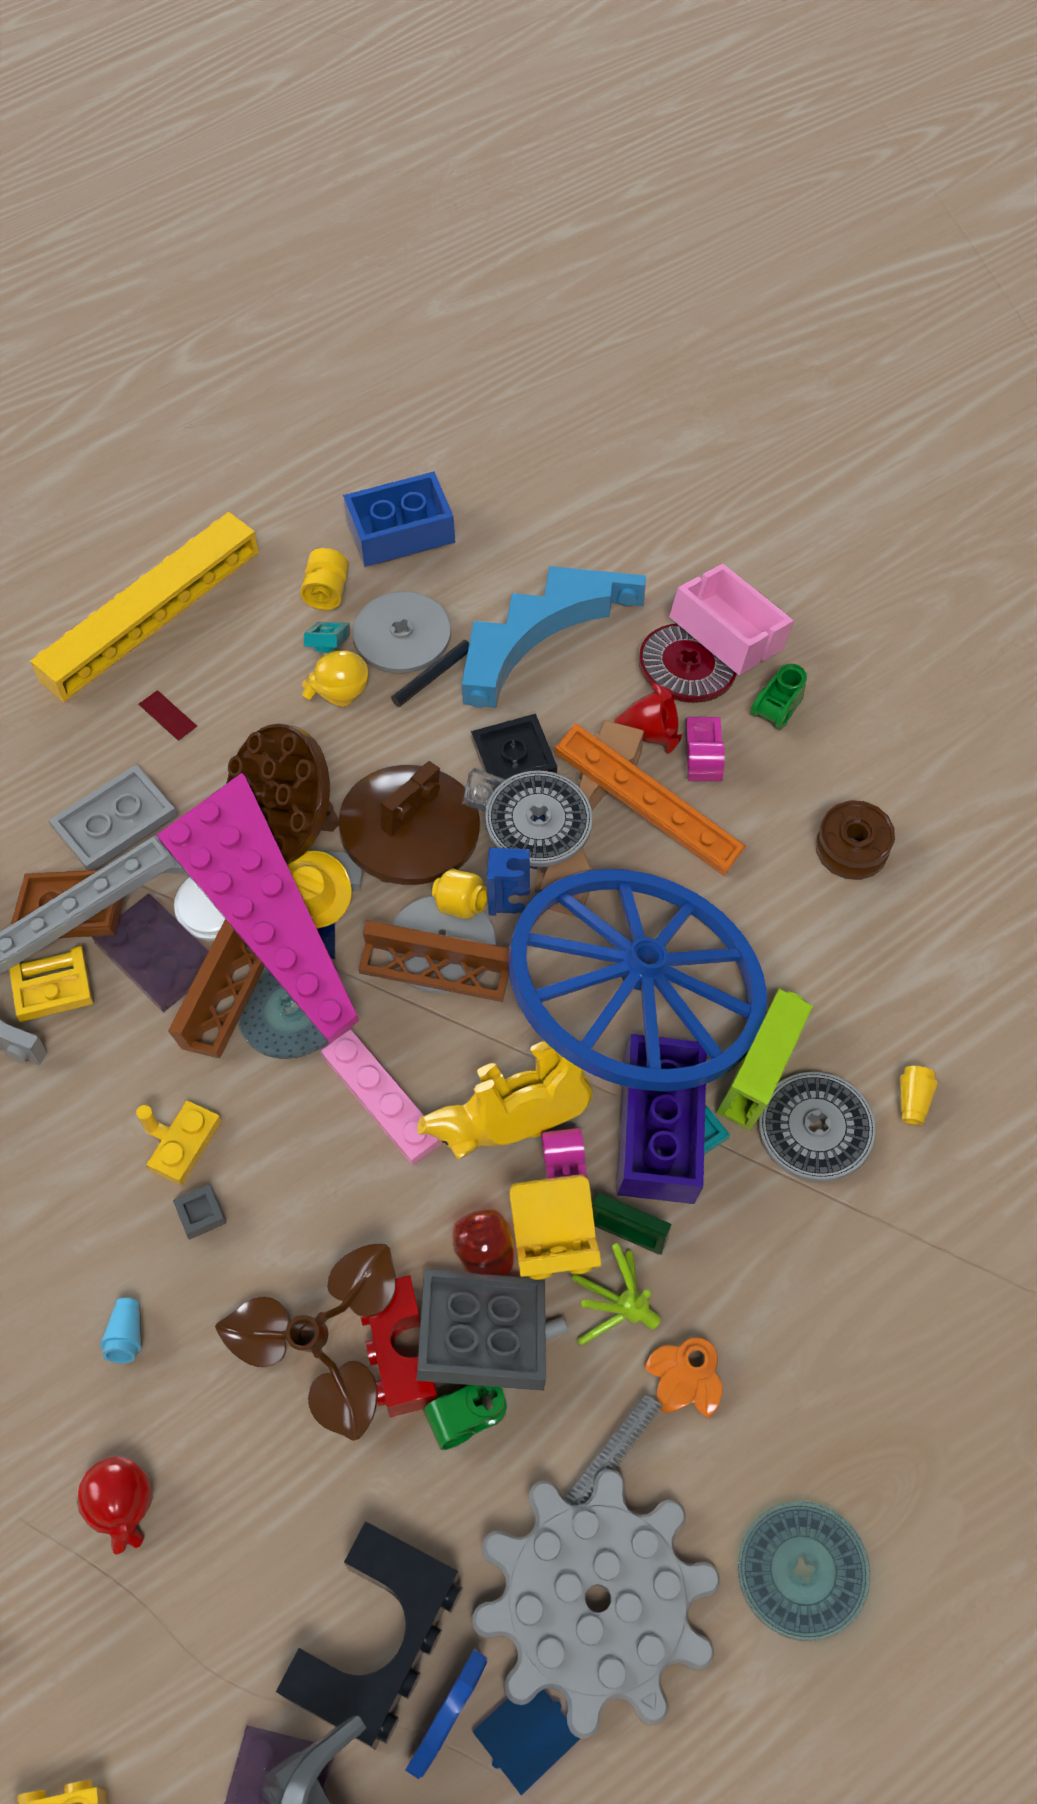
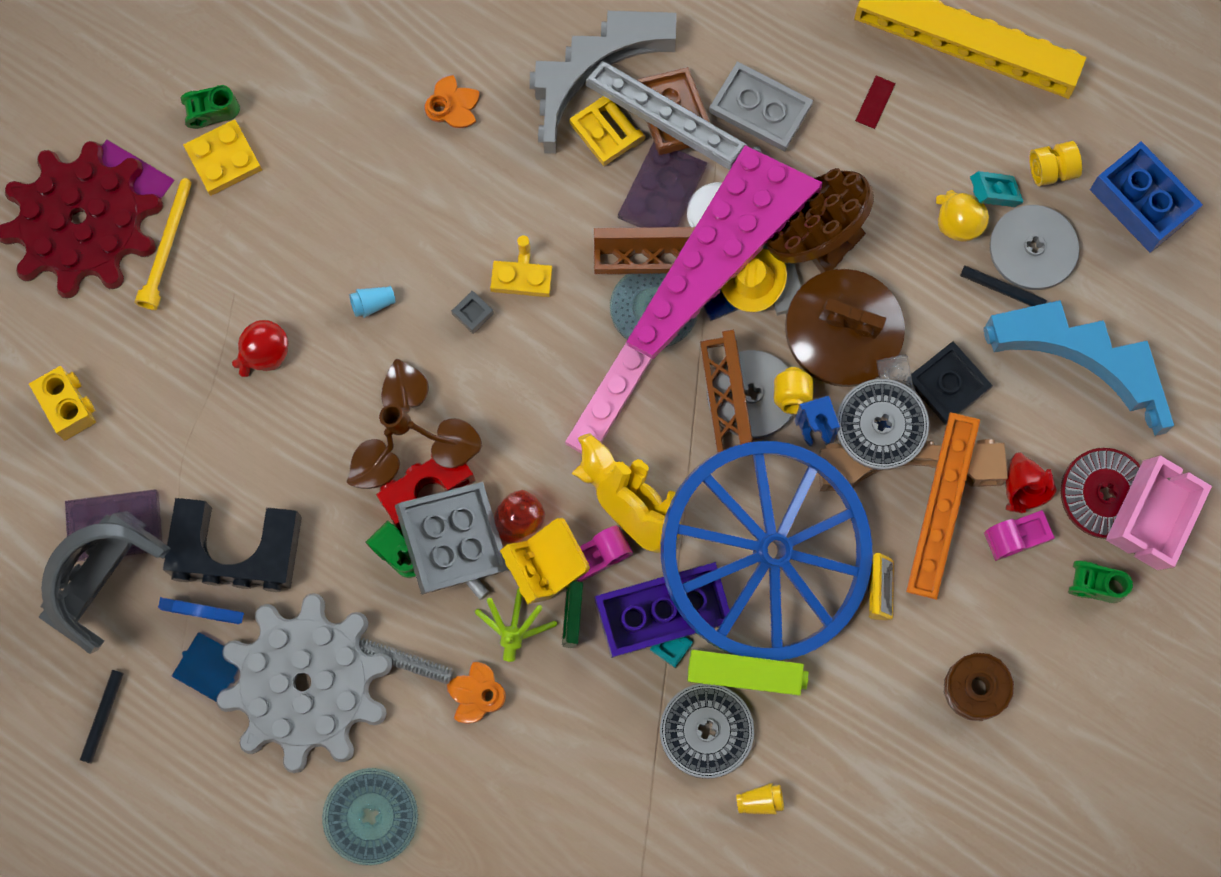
camera: 70 degrees right, 15 degrees up
none -> yellow slope [869,553,894,620]

